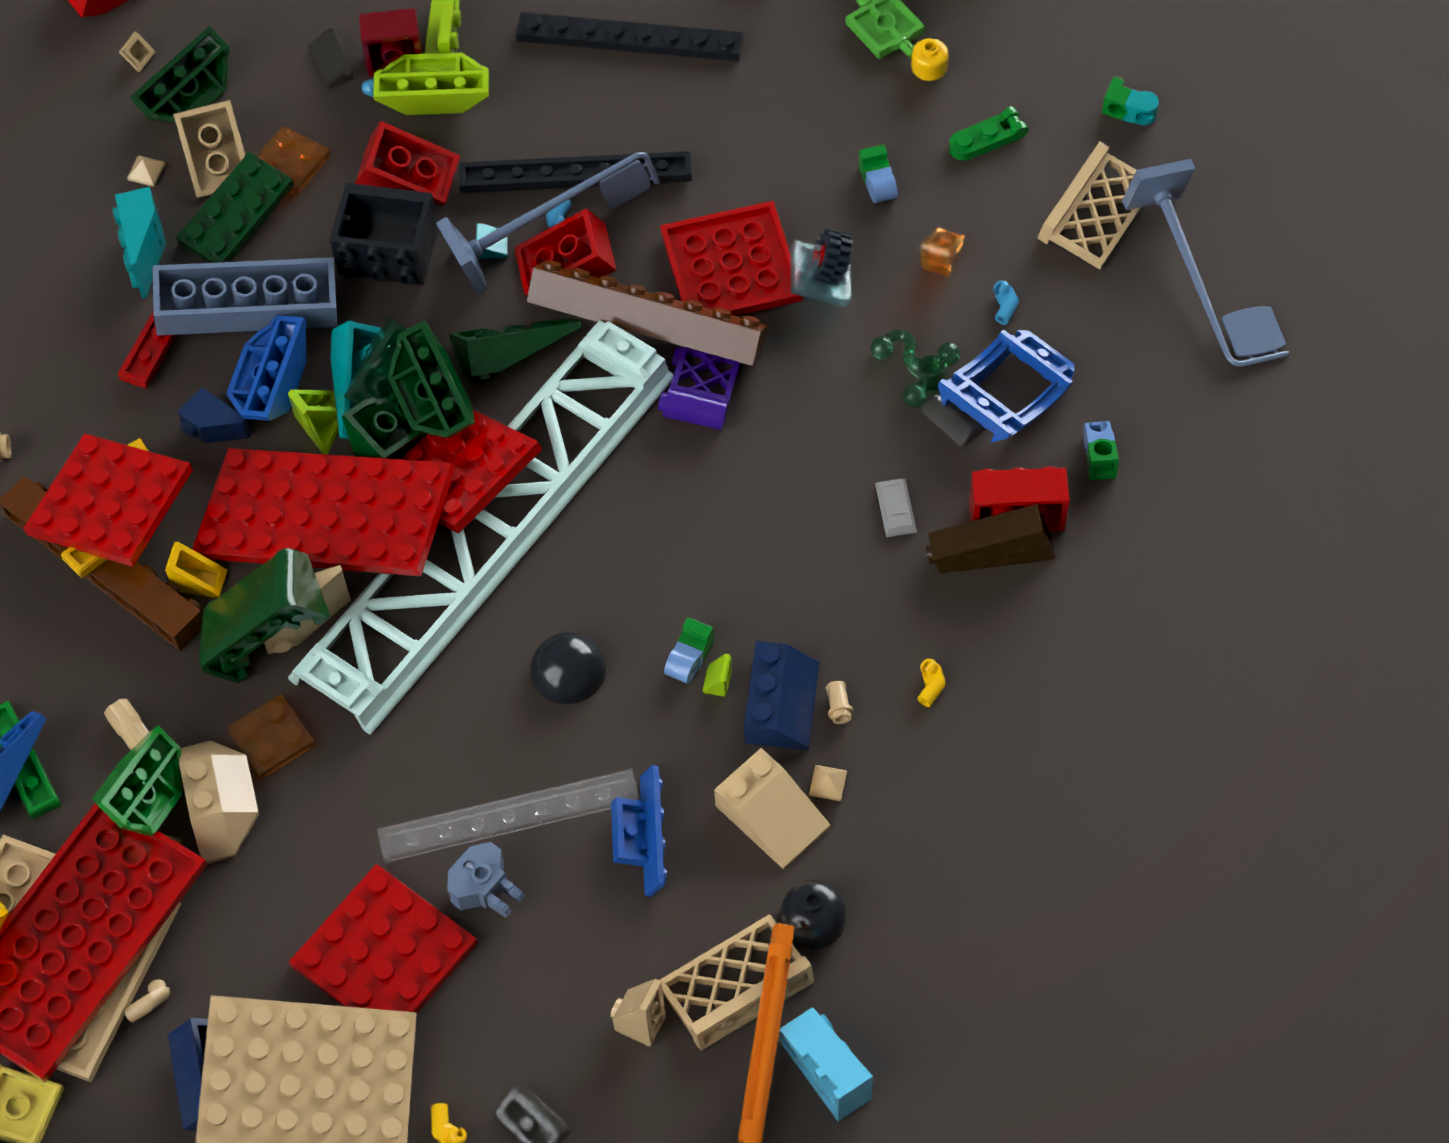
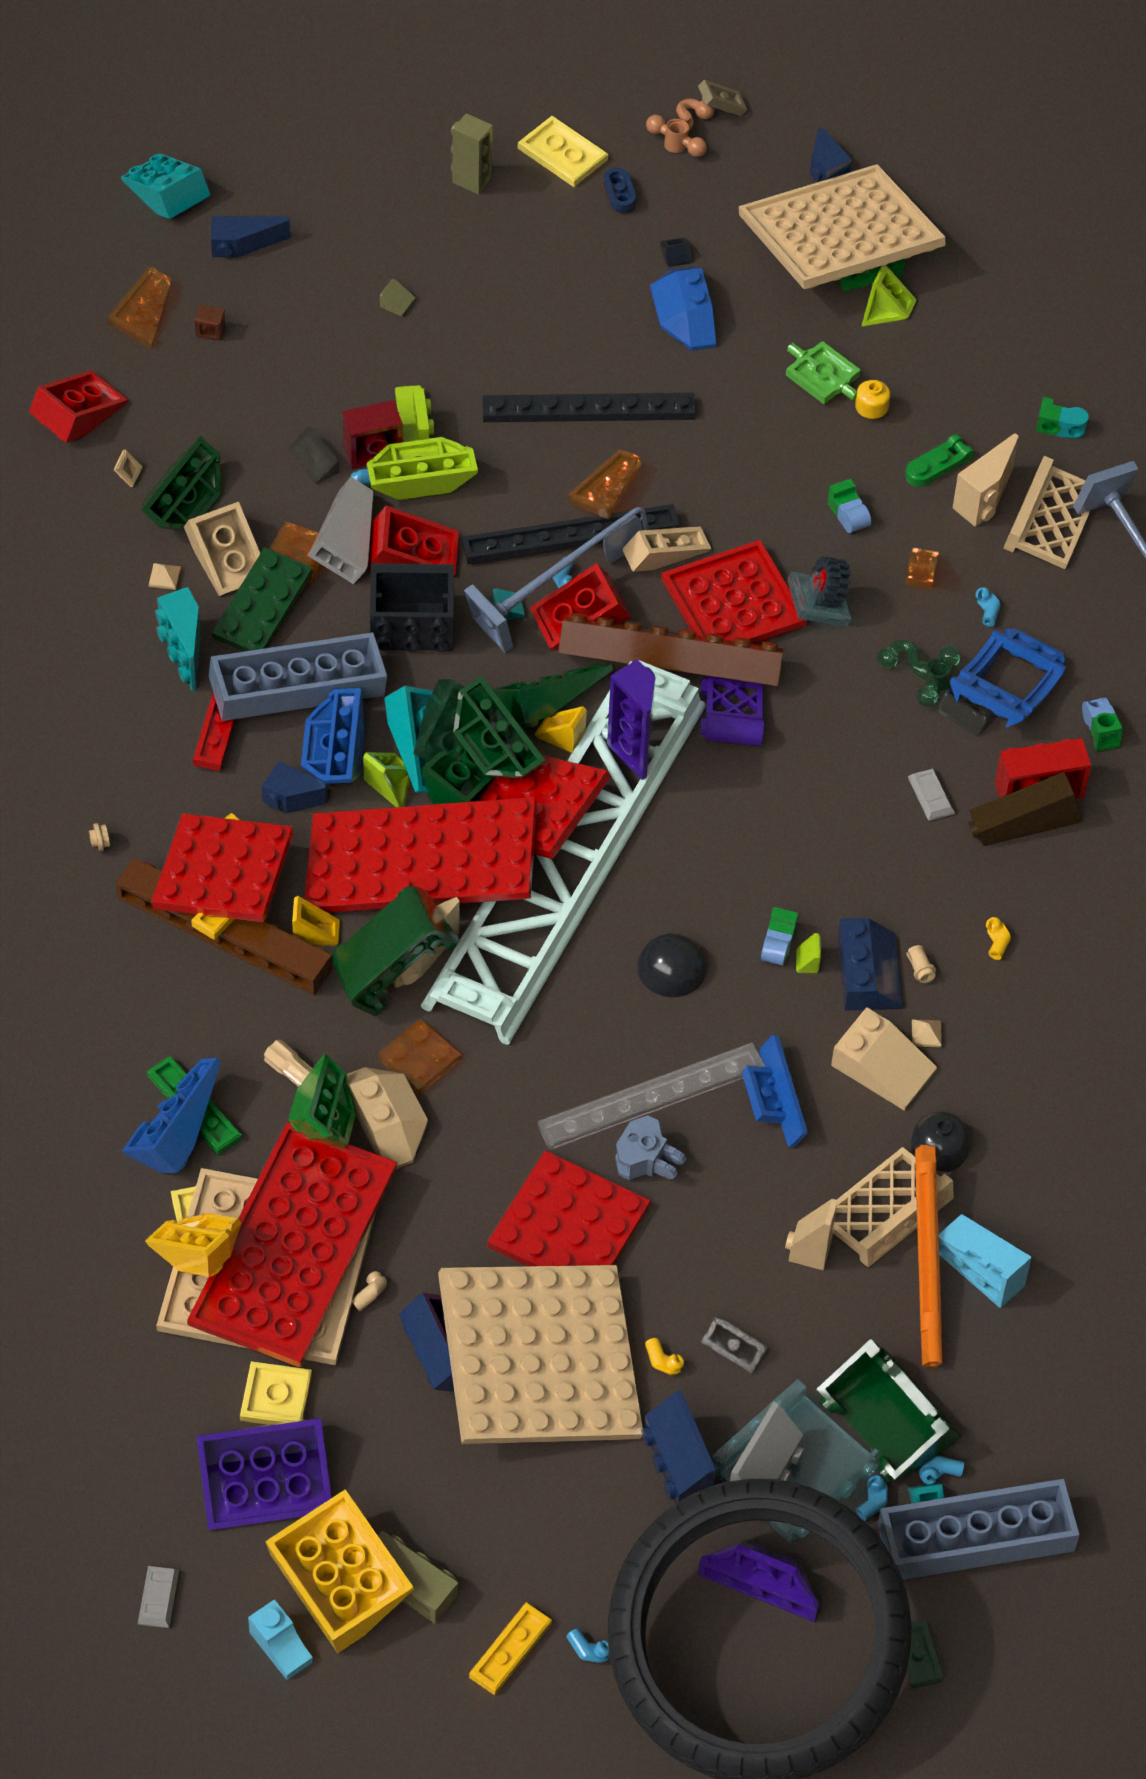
camera: 15 degrees left, 5 degrees down
none -> light grey slope [308,477,373,584]
none -> yellow slope [534,706,587,753]
none -> clear orange wing [567,449,642,519]
none -> dark purple slope [607,659,656,780]
none -> tan slope [622,526,711,572]
none -> tan slope [953,433,1019,527]

